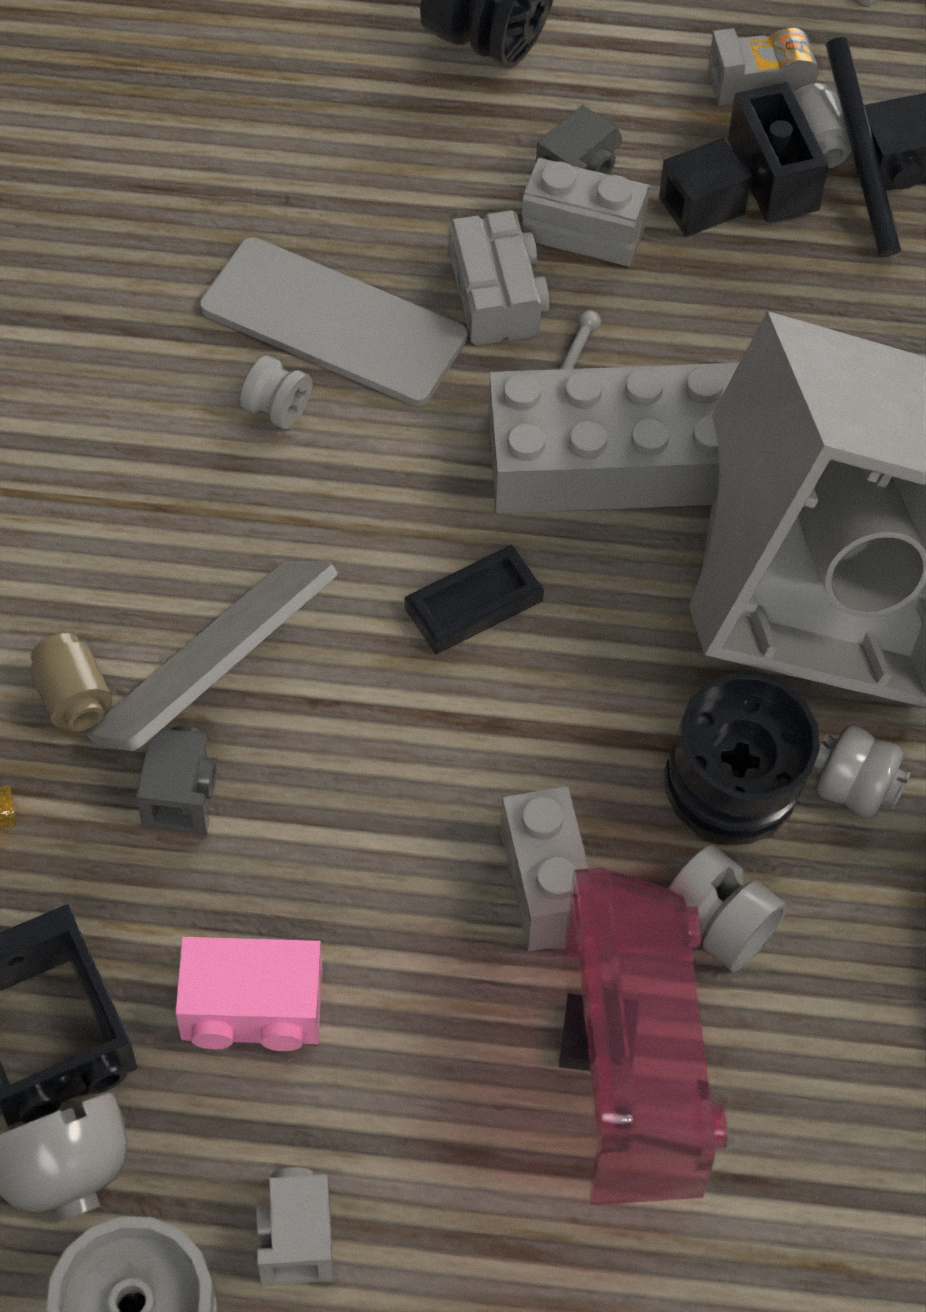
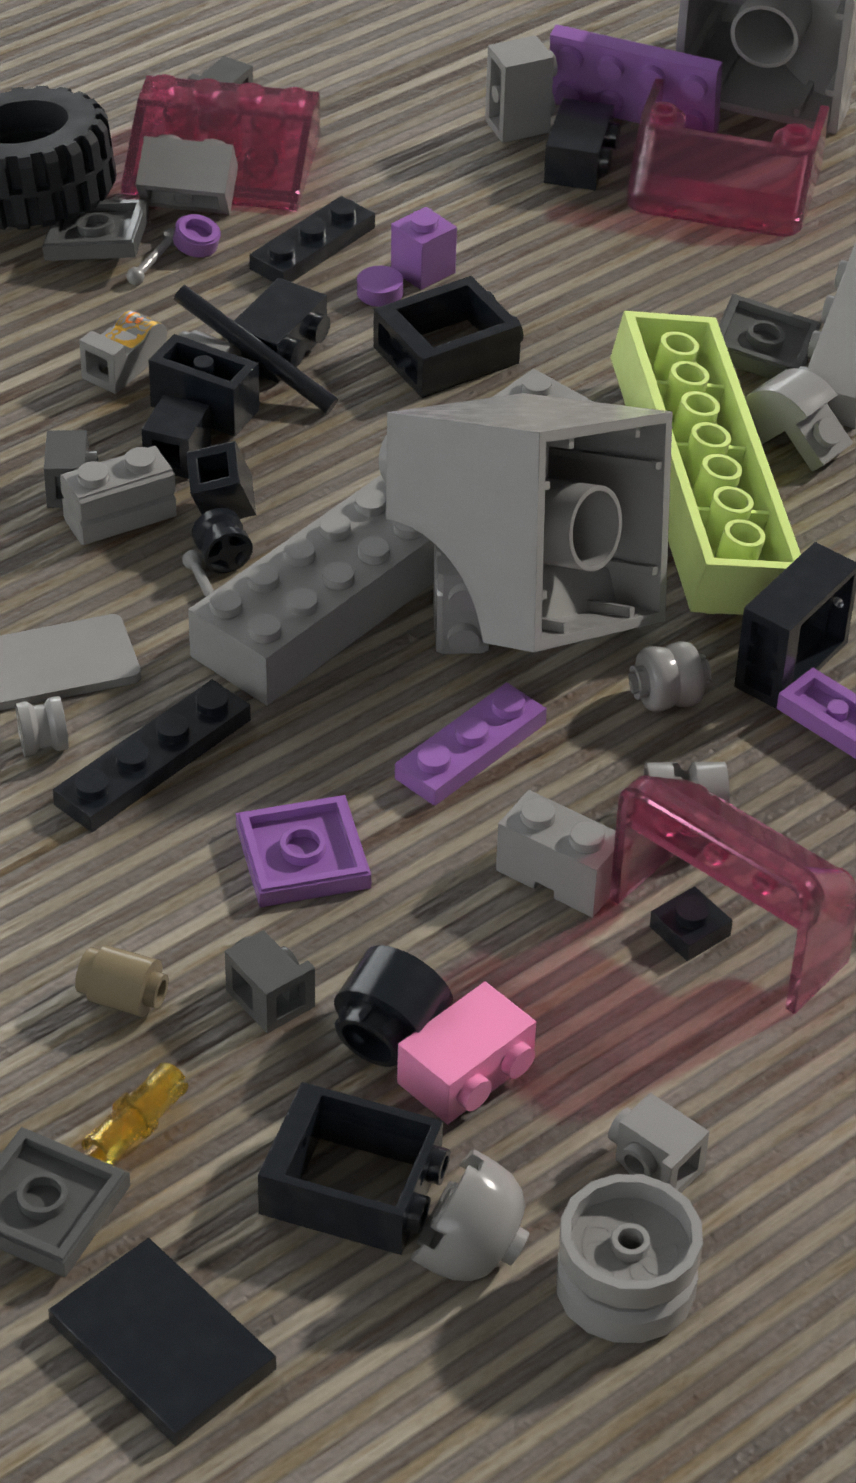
camera: 45 degrees left, 15 degrees down
light grey piece [86,561,338,751] -> none
black tile [405,545,544,655] -> none
light grey brick [448,210,550,346] -> none
black wheel [664,673,820,844] -> none
none -> black plate [53,679,251,832]
none -> black brick [186,441,256,519]
none -> black wheel [192,508,253,573]
none -> medium lavender tile [236,795,371,907]
none -> black piece [334,945,453,1067]
none -> medium lavender plate [395,682,547,806]

